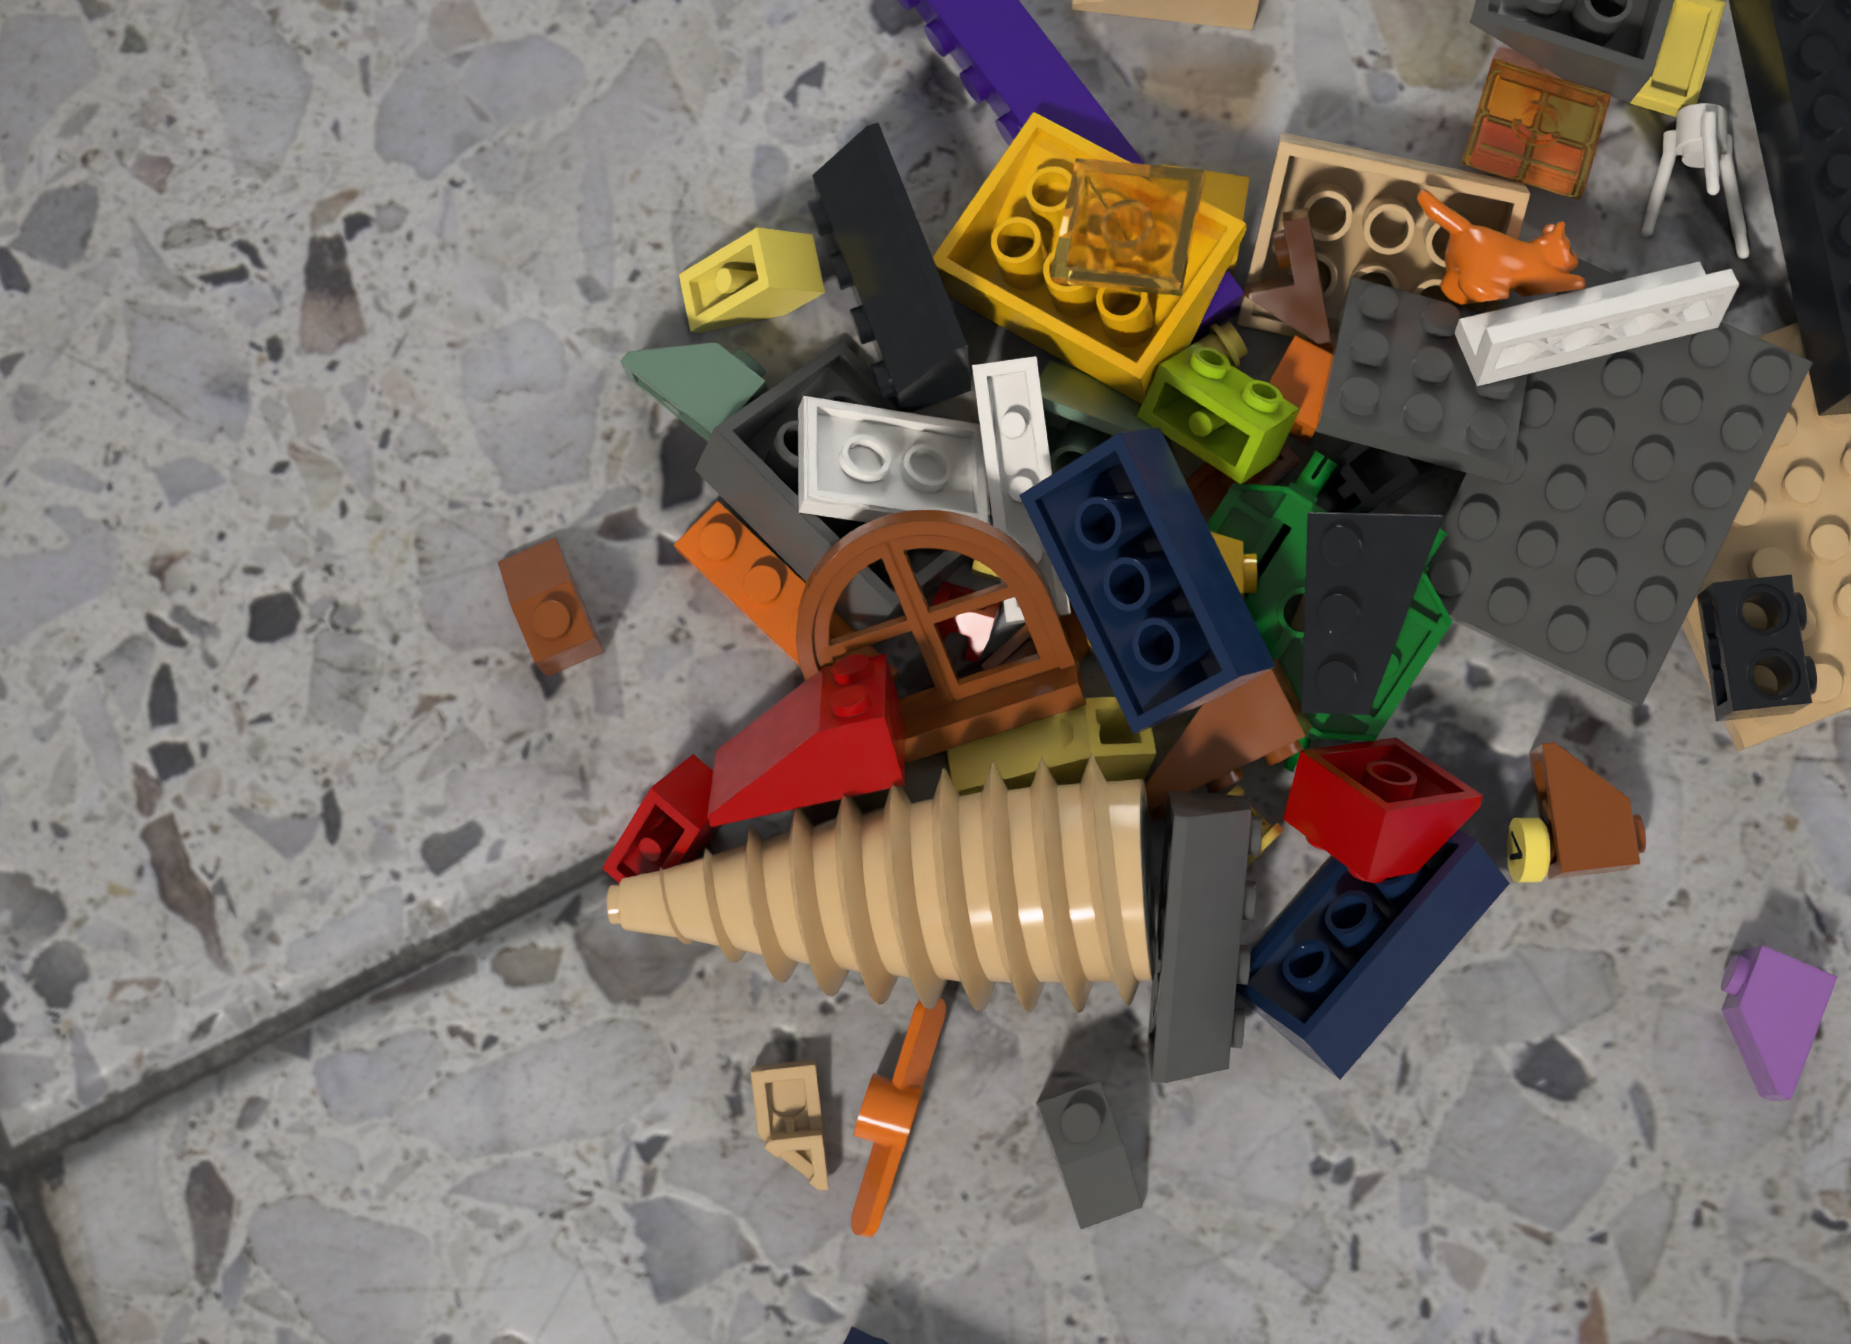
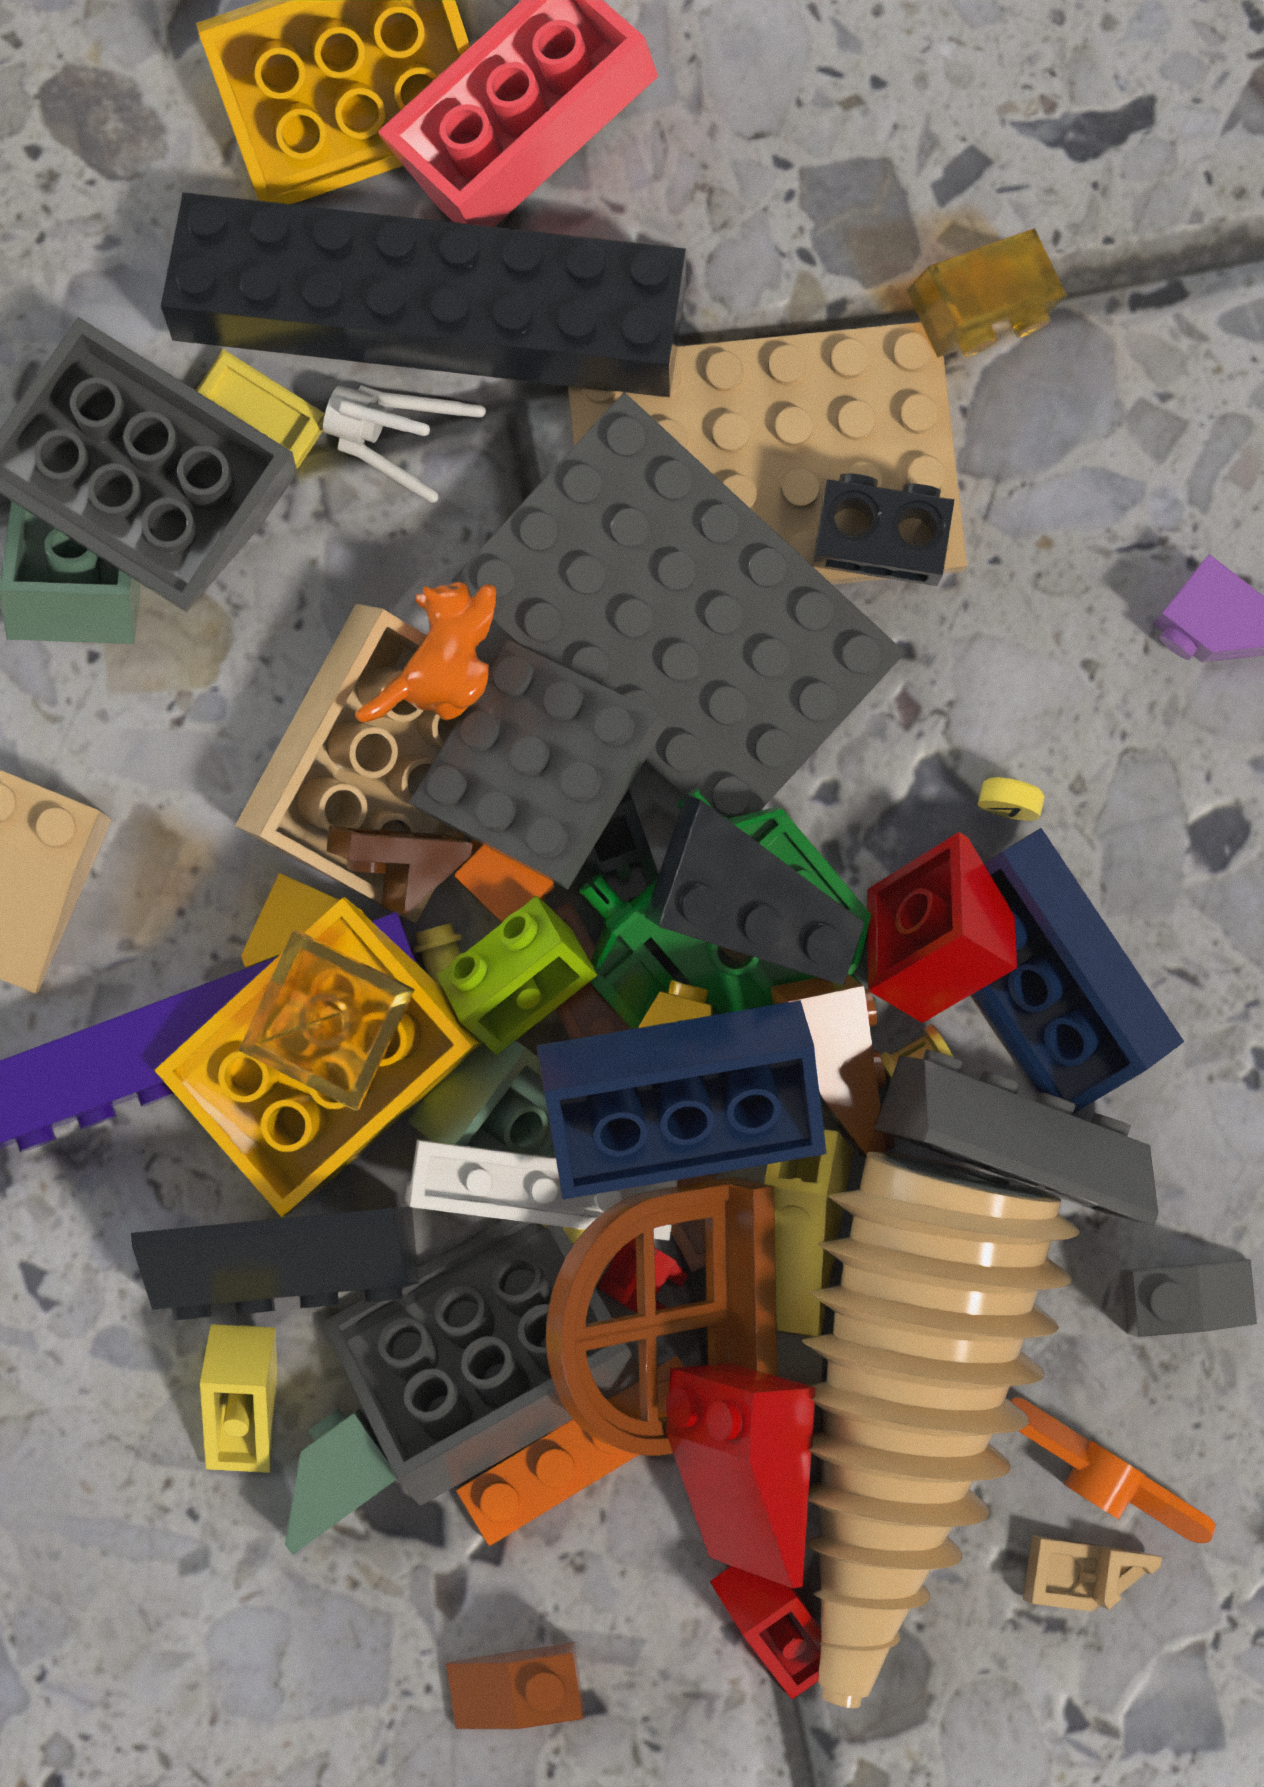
camera: 80 degrees left, 5 degrees up
white tile [798,396,990,524] -> none
white fence [1455,261,1739,386] -> none
clear orange tile [1460,58,1611,201] -> none
dark orange slope [1529,742,1646,879] -> none

